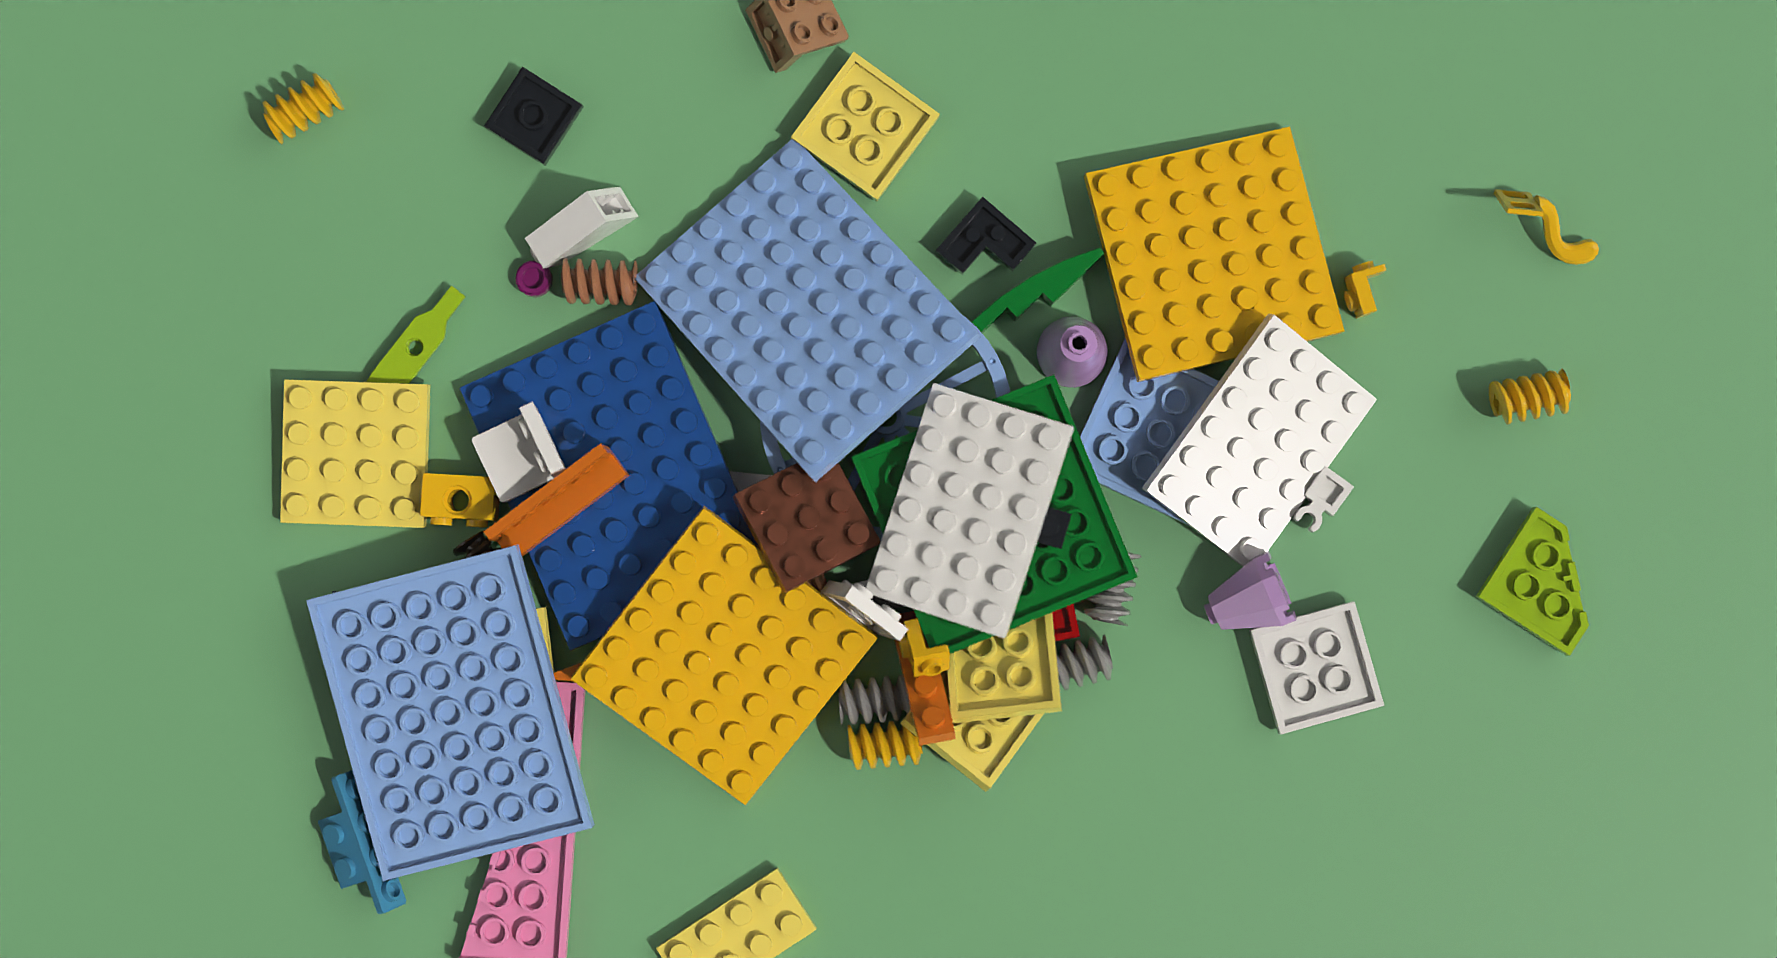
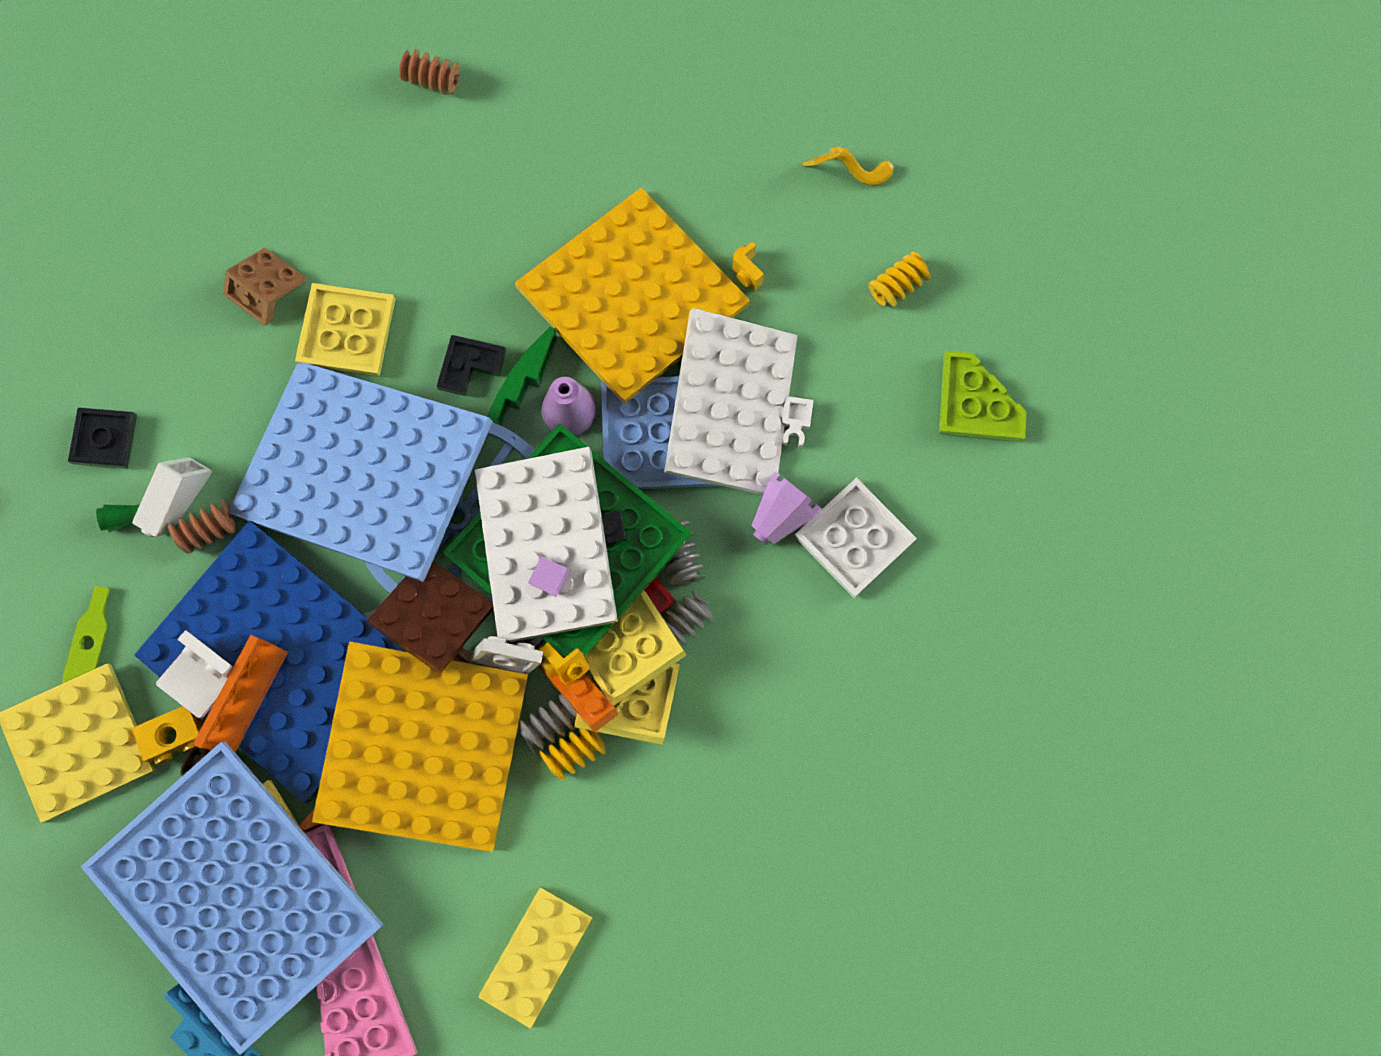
camera: 25 degrees left, 10 degrees down
magenta tile [516,261,553,297] -> none
none -> green cone [96,504,140,533]
none -> lavender tile [528,556,570,597]

